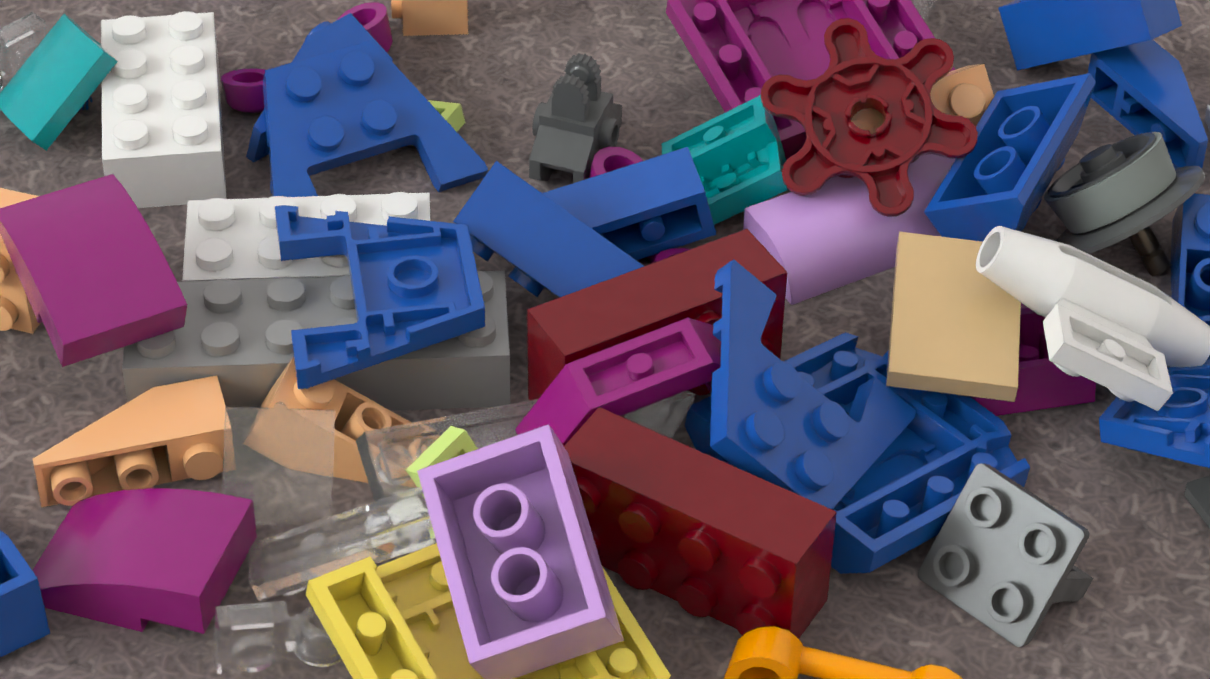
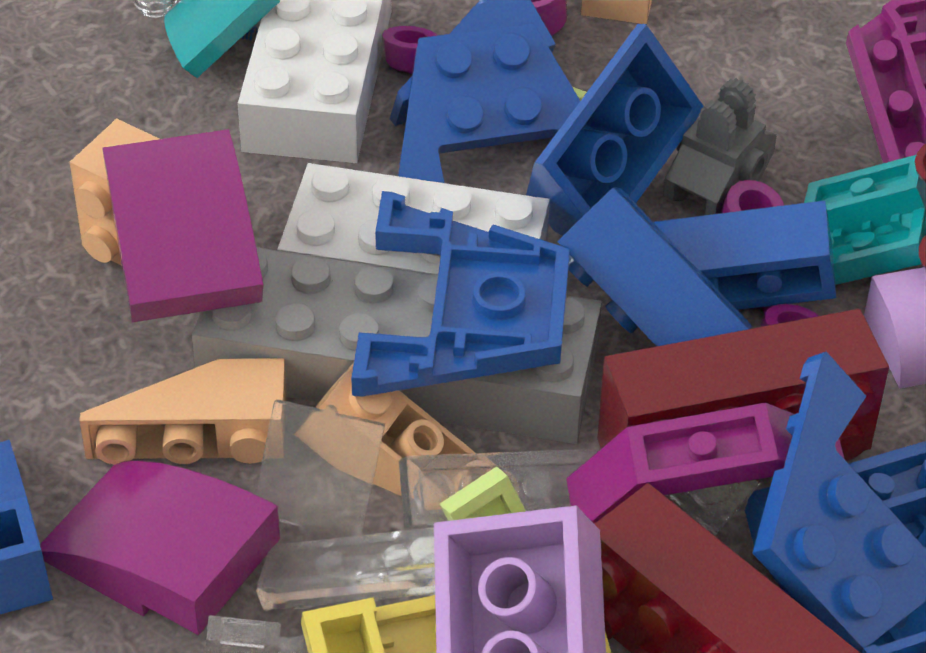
camera: 15 degrees right, 5 degrees up
none -> blue slope [526,24,704,236]

